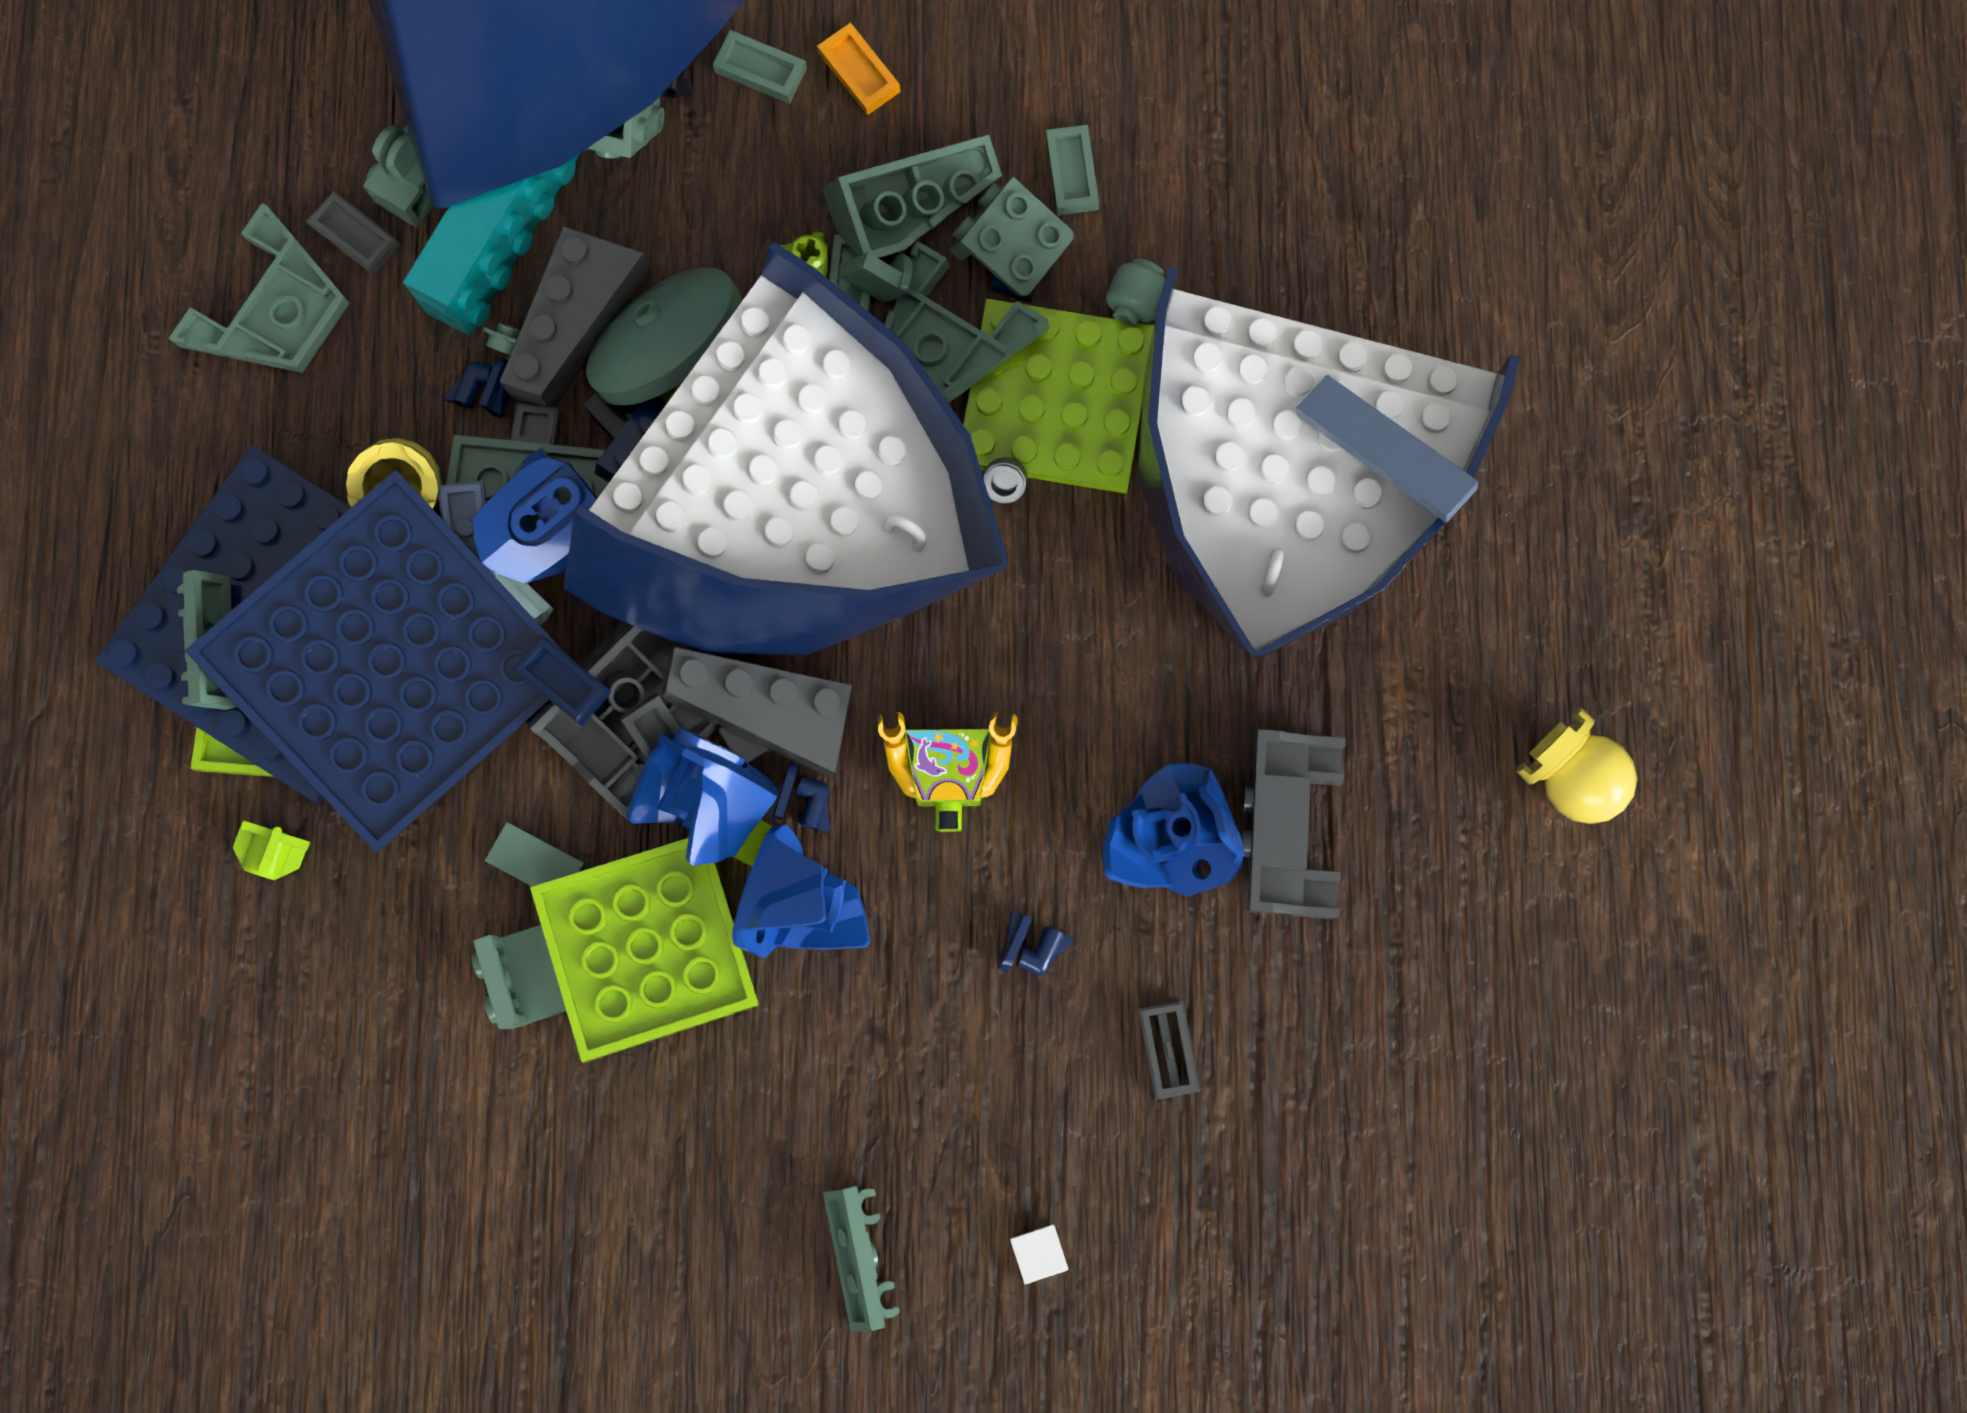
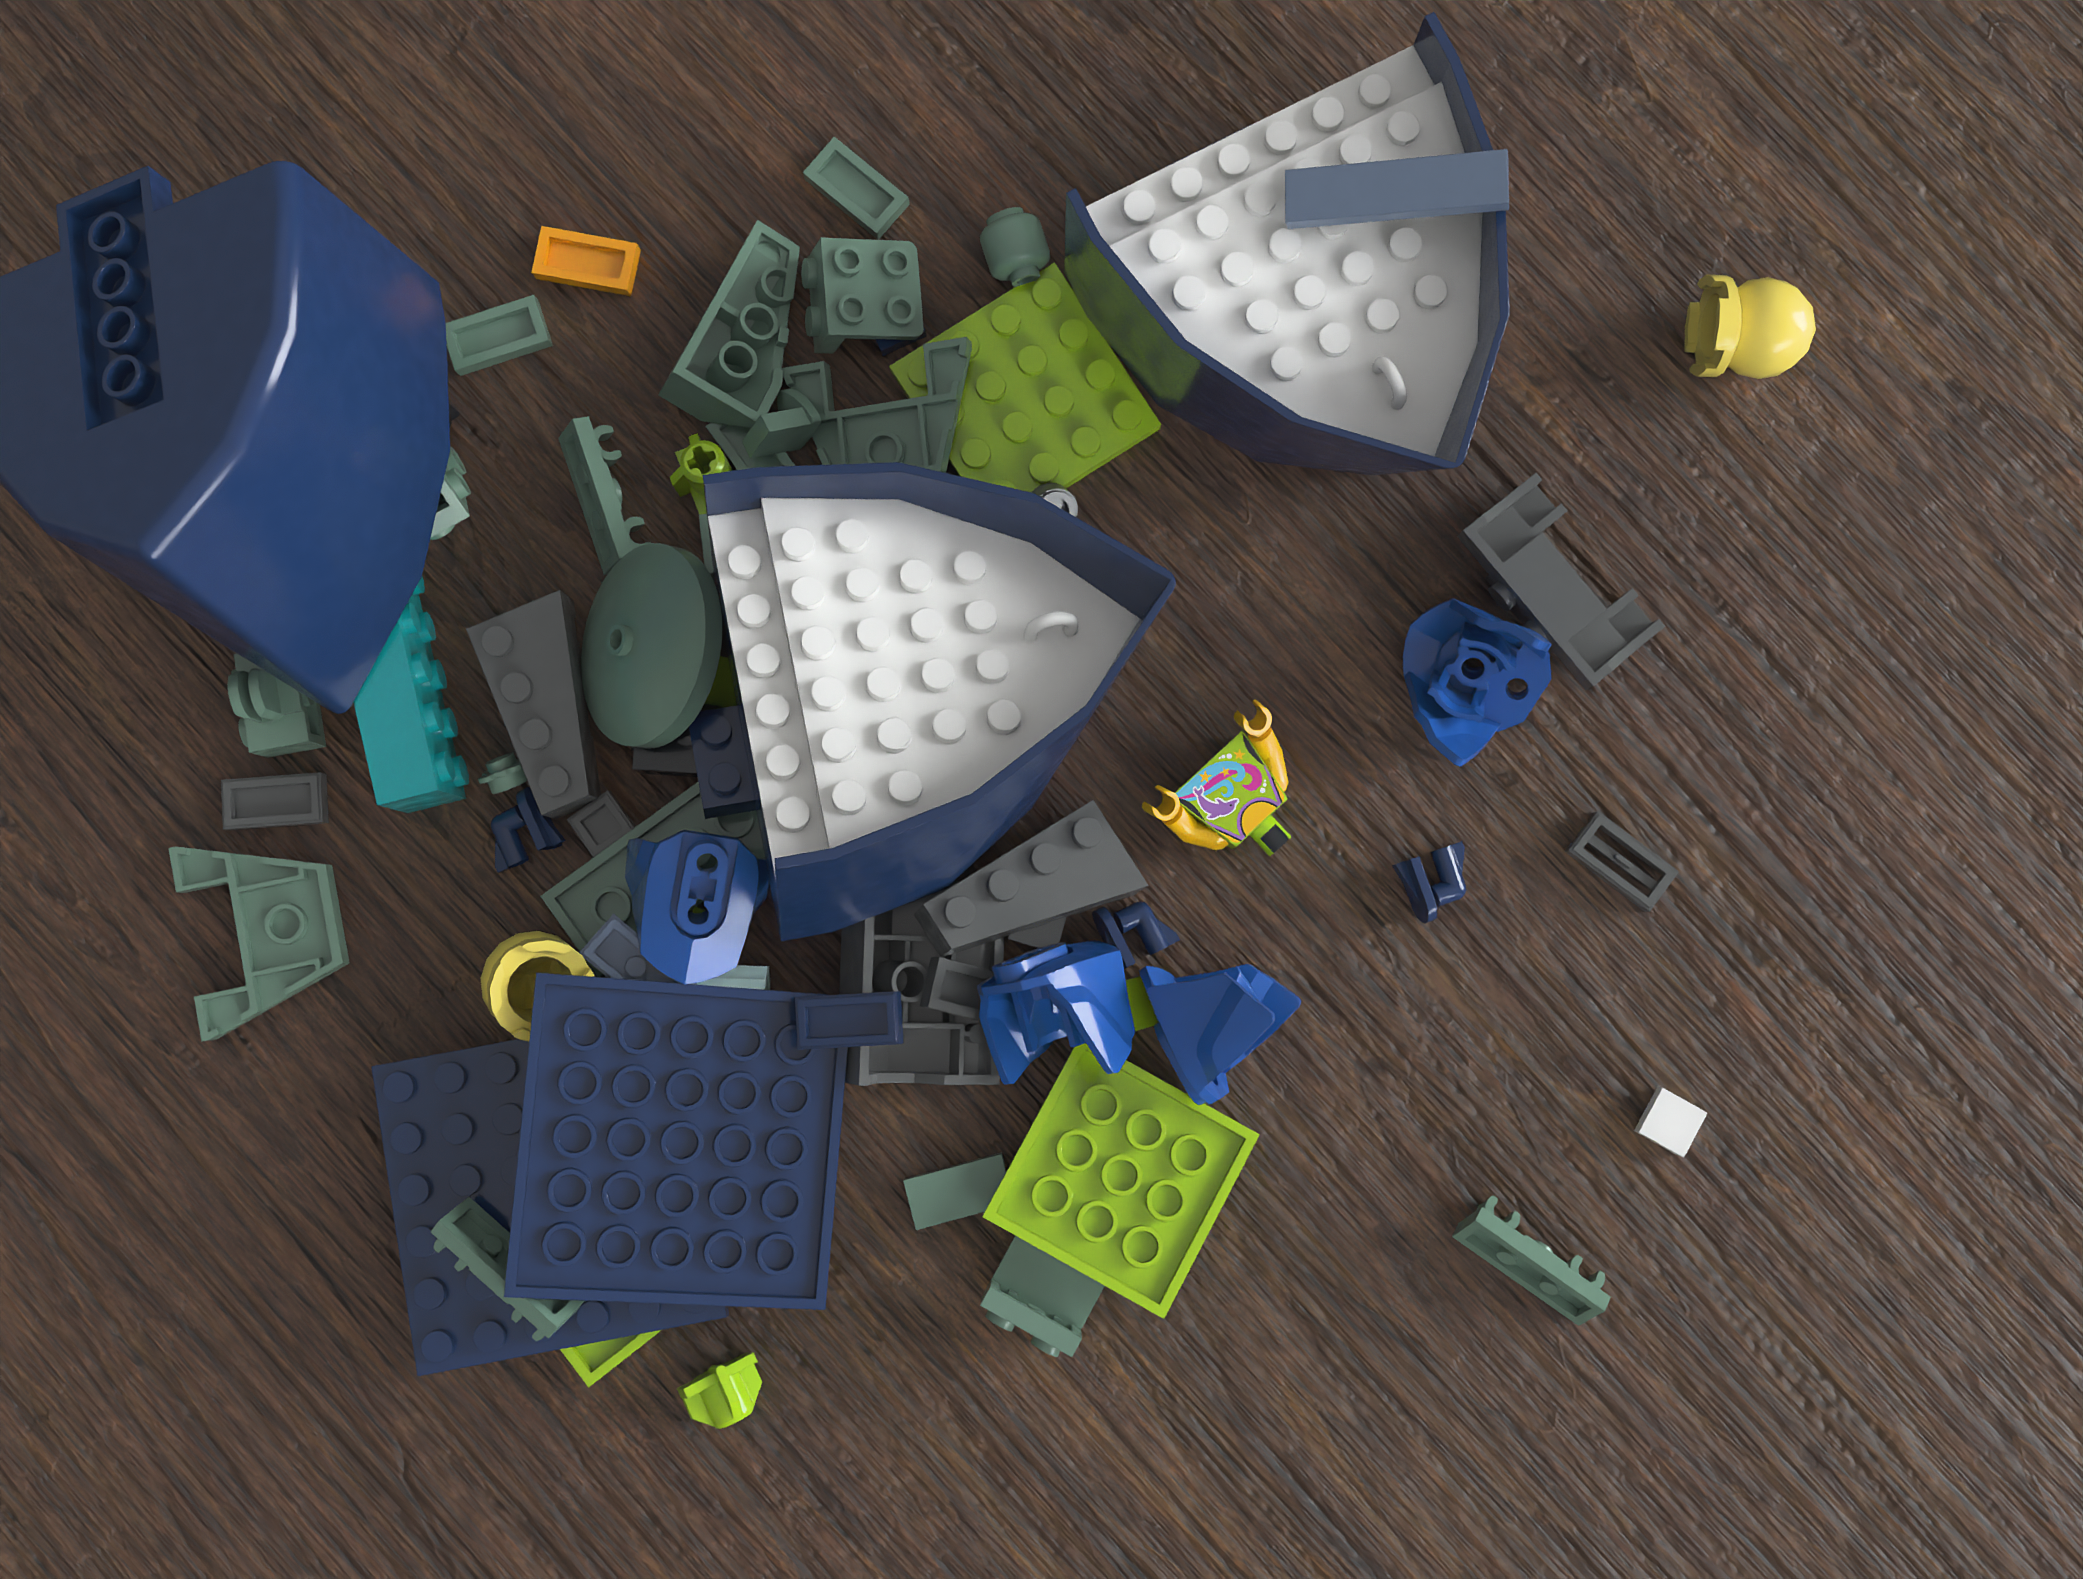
camera: 45 degrees left, 5 degrees up
none -> sand green plate [558,416,651,575]

